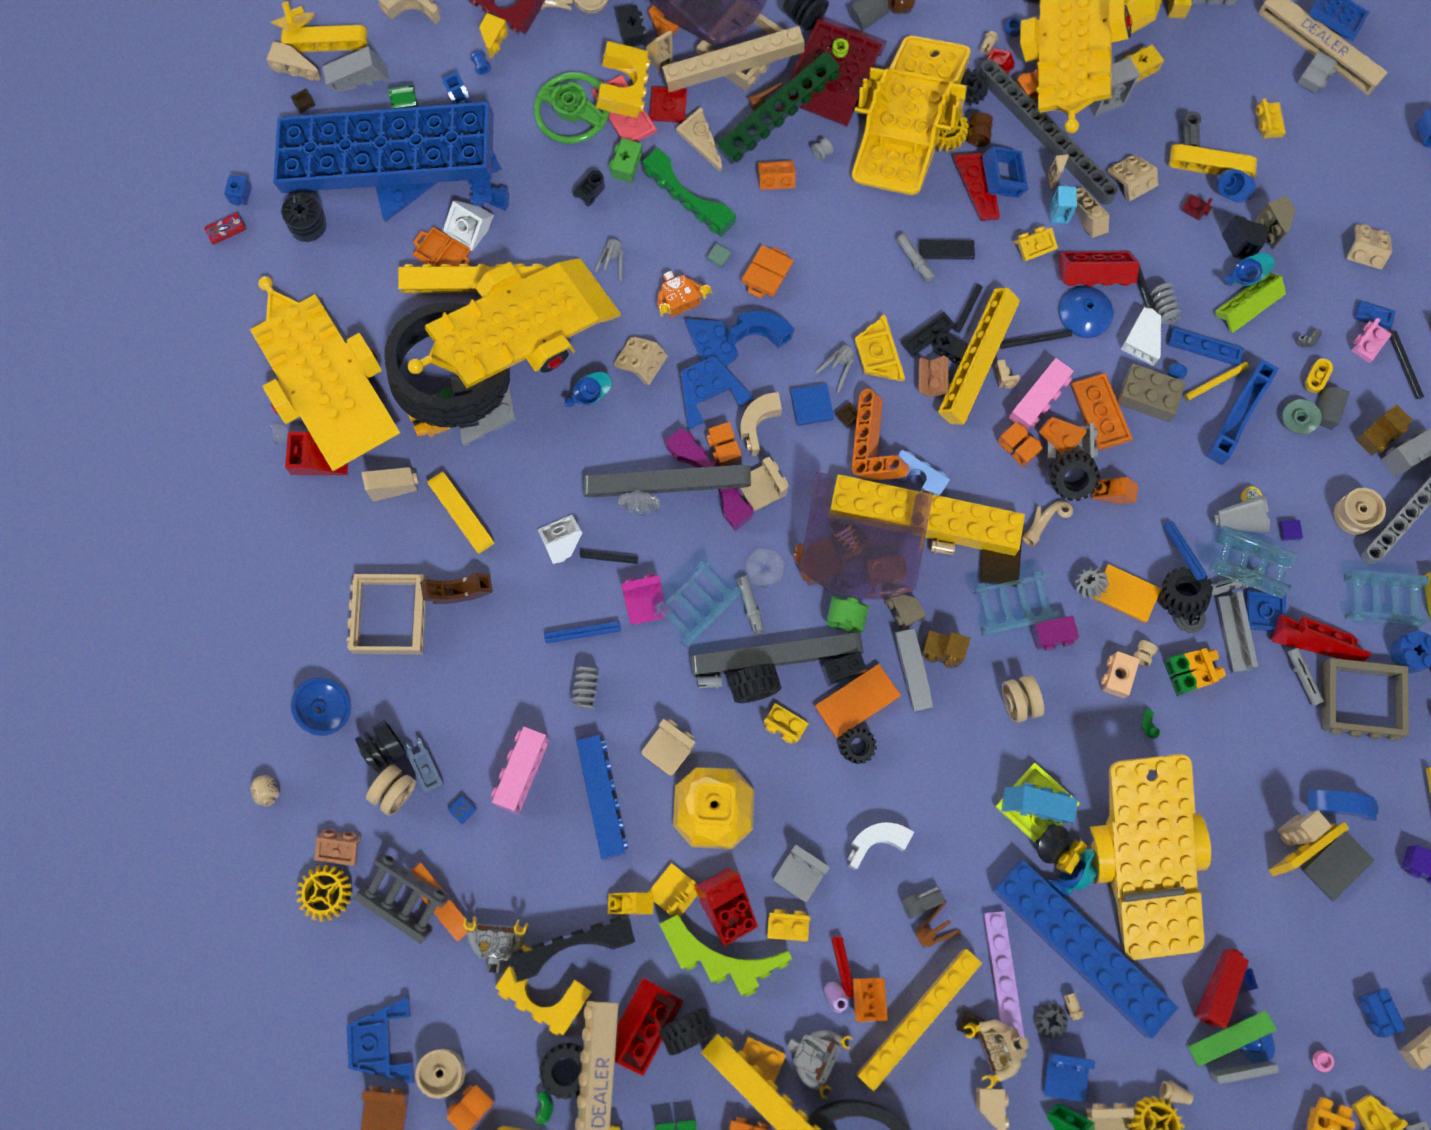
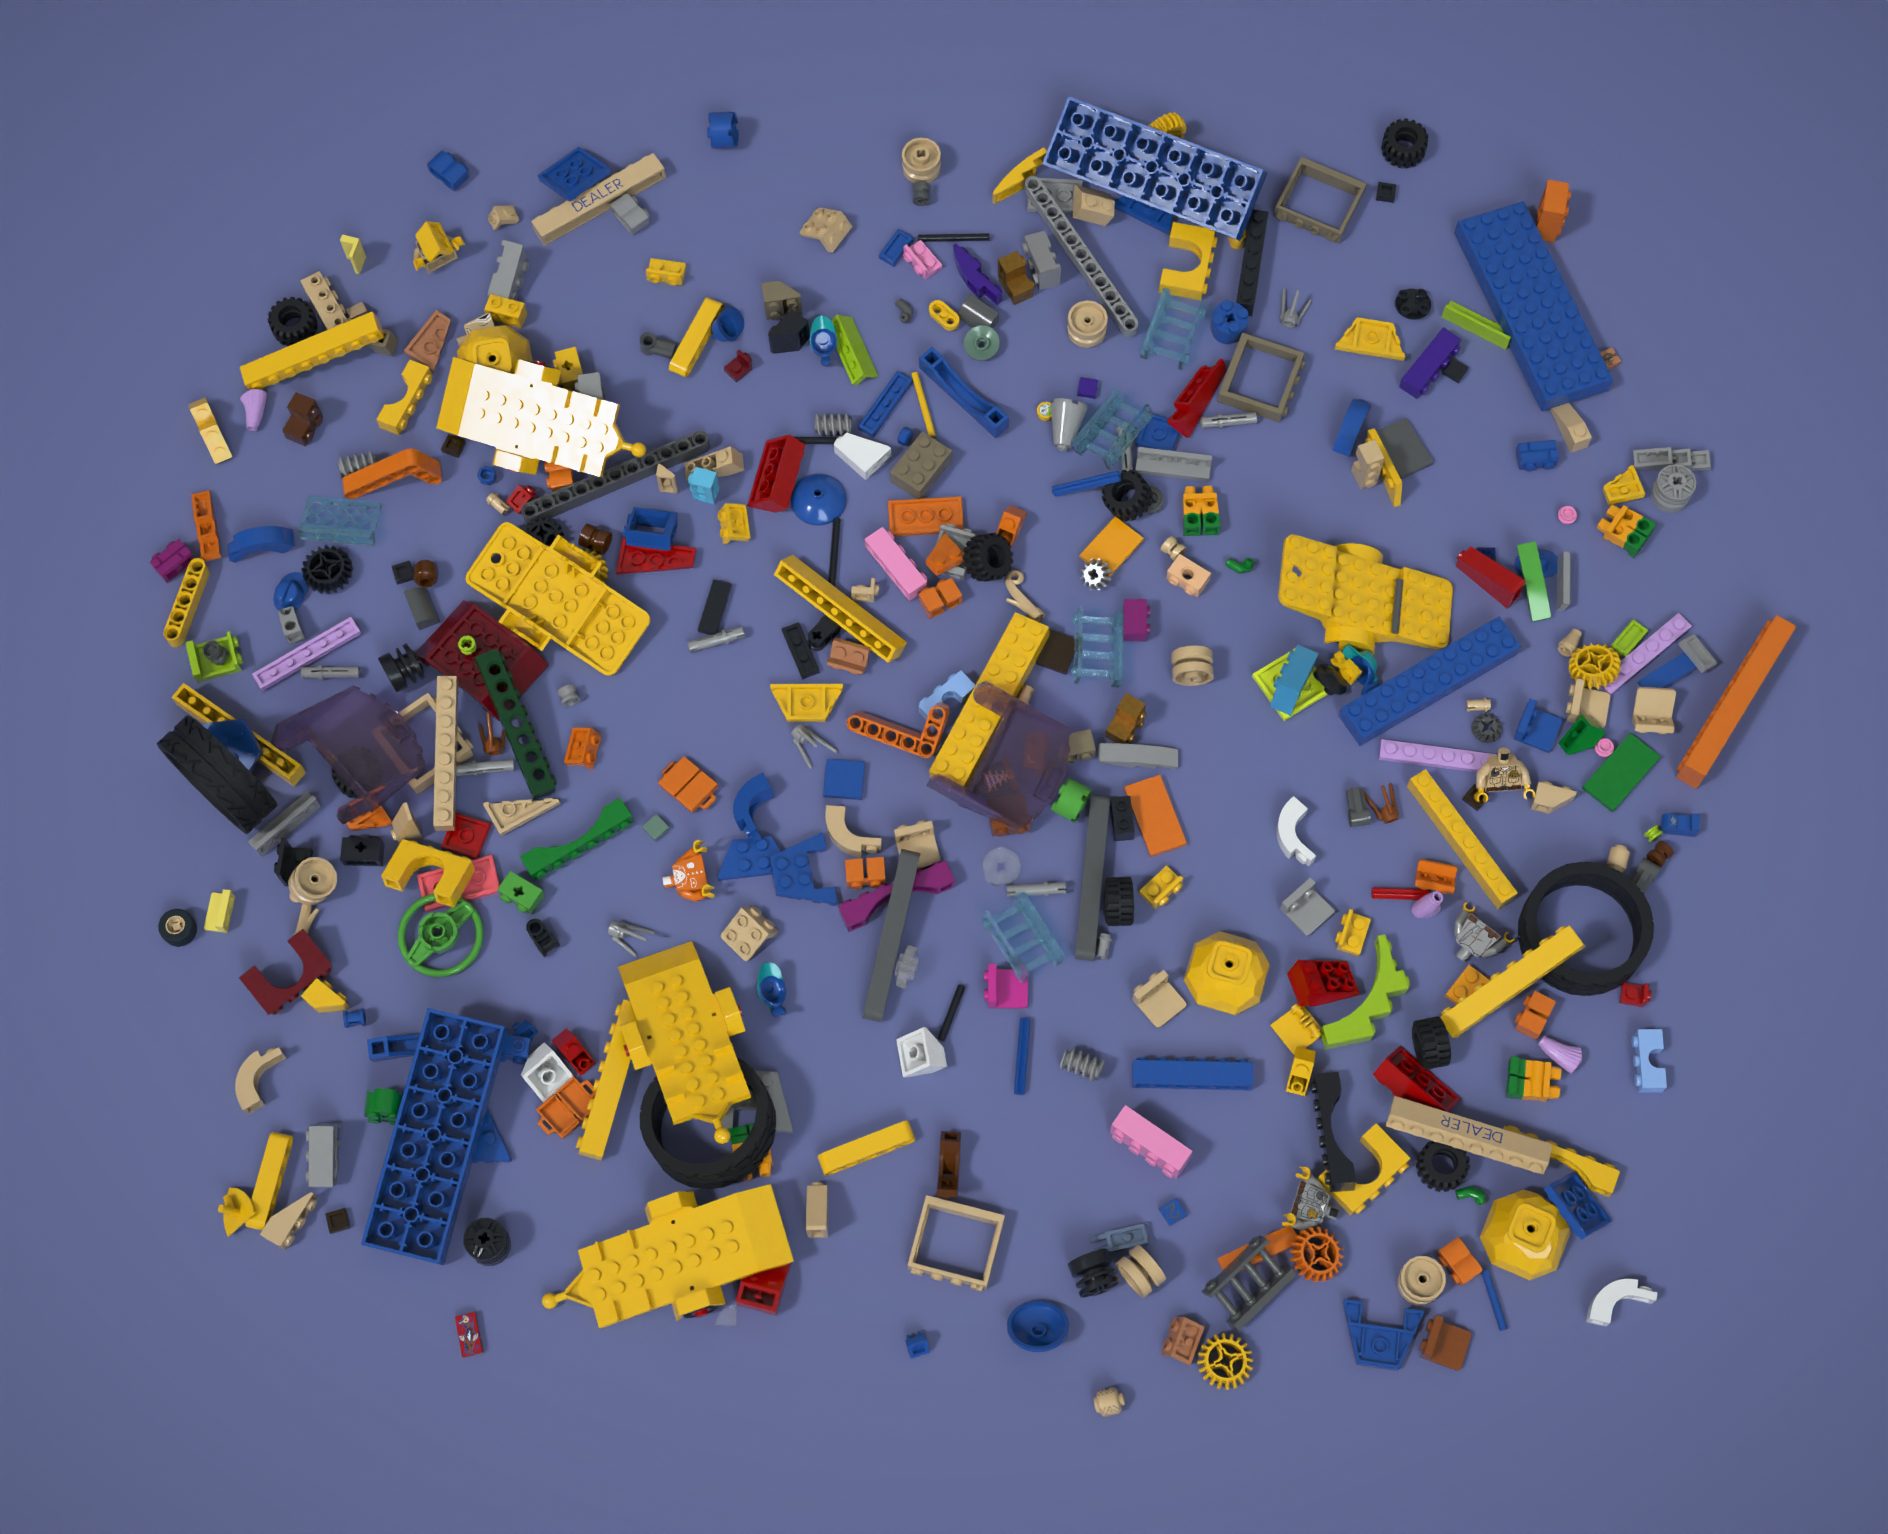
camera: 70 degrees left, 5 degrees down
blue brick [224,175,252,206] -> none
dark brown tile [835,402,858,429] -> none
black tyre [839,727,877,764] -> none
black bar [954,284,983,333] -> none
tan bracket [1107,155,1158,202] -> none
none -> light grey pin [456,758,514,776]
none -> red slope [551,1028,596,1076]
none -> blue tile [905,1331,930,1359]
none -> dark purple slope [953,243,1002,305]
none -> orange gear [1288,1226,1344,1282]

